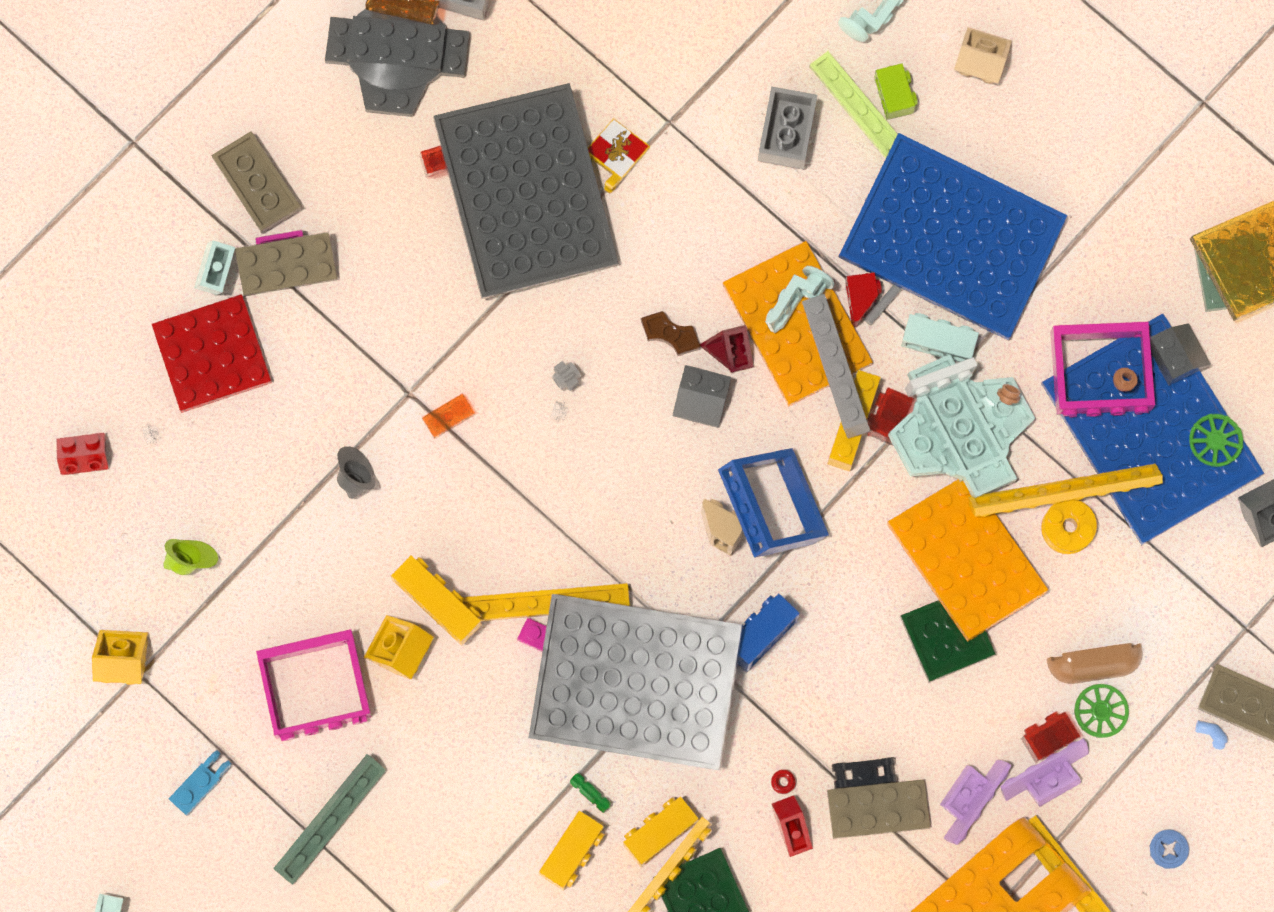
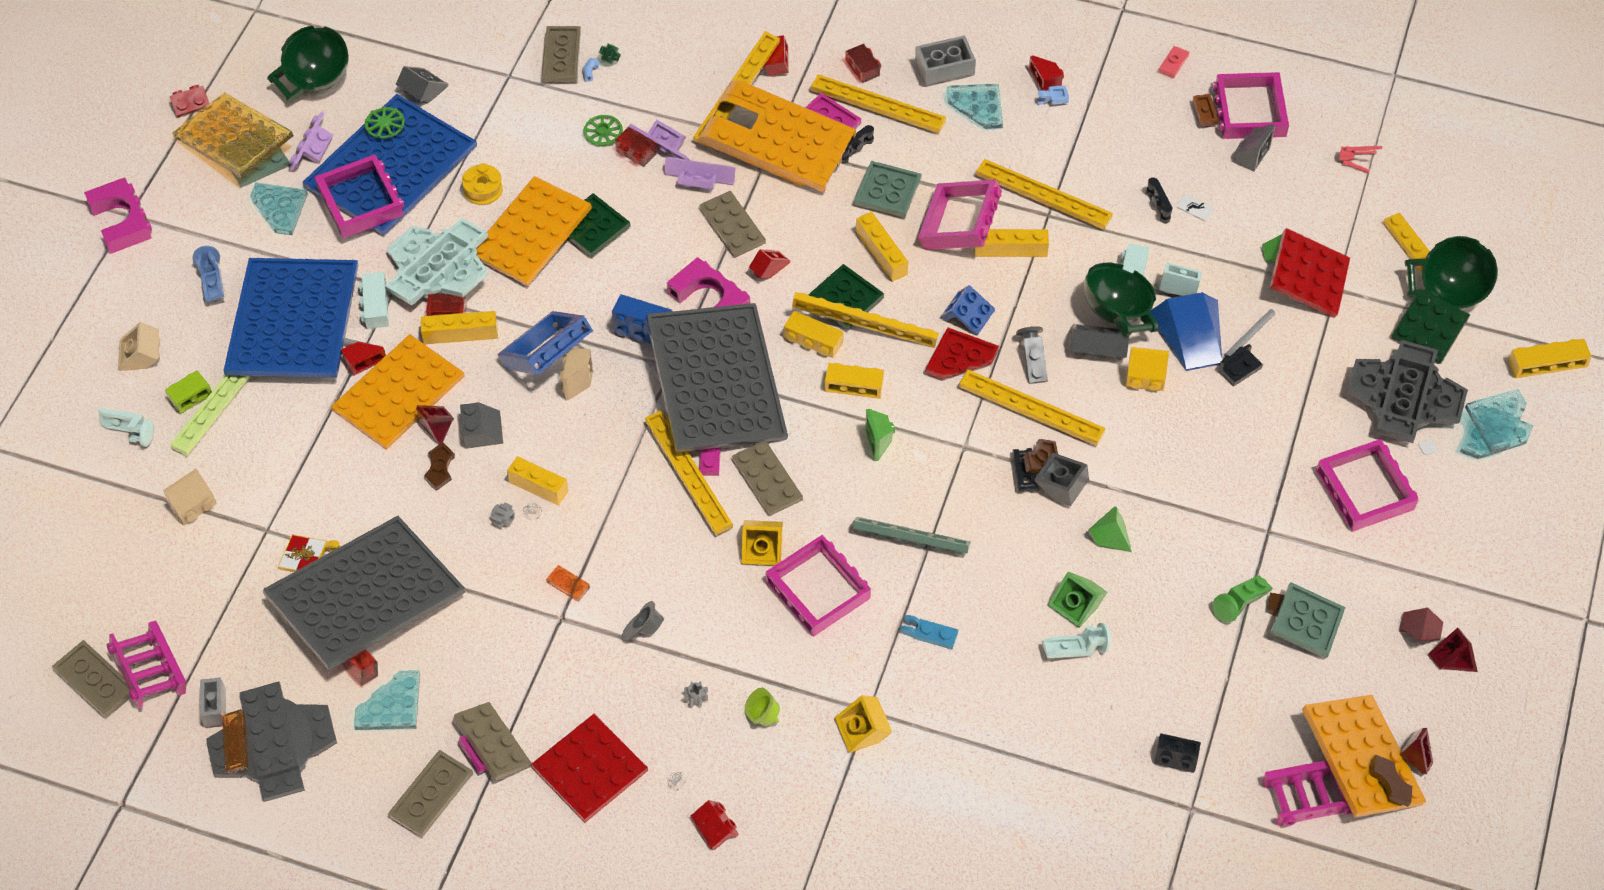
camera: 110 degrees left, 20 degrees down
light aqua brick [194,240,235,295] -> none
yellow brick [391,555,482,646] -> none
green axle [570,773,611,813] -> none
light grey brick [757,86,817,169] -> none
light aqua piece [765,266,835,333] -> none
red plate [771,770,795,794] -> none
light grey brick [802,294,871,438] -> none
black plate [832,757,897,789] -> none
white plate [904,357,978,397] -> none
yellow plate [969,464,1163,517] -> none
nougat plate [997,384,1021,405] -> none
medium nougat brick [1046,643,1143,684] -> none
nougat plate [1113,368,1137,391] -> none
medium blue gear [1149,830,1189,869] -> none
dark grey slope [1150,323,1211,386] -> none
none -> dark pink arch [84,177,152,254]
none -> tan slope [163,469,217,525]
none -> medium blue piece [192,245,224,302]
none -> clear light blue plate [250,182,308,236]
none -> lavender bracket [289,111,333,172]
none -> clear light blue plate [354,670,420,730]
none -> yellow brick [507,456,569,506]
none -> clear green gear [599,43,621,64]
none -> dark pink arch [666,257,751,307]
none -> light grey gear [684,681,708,707]
none -> dark tan plate [732,441,803,517]
none -> bright green slope [865,409,895,462]

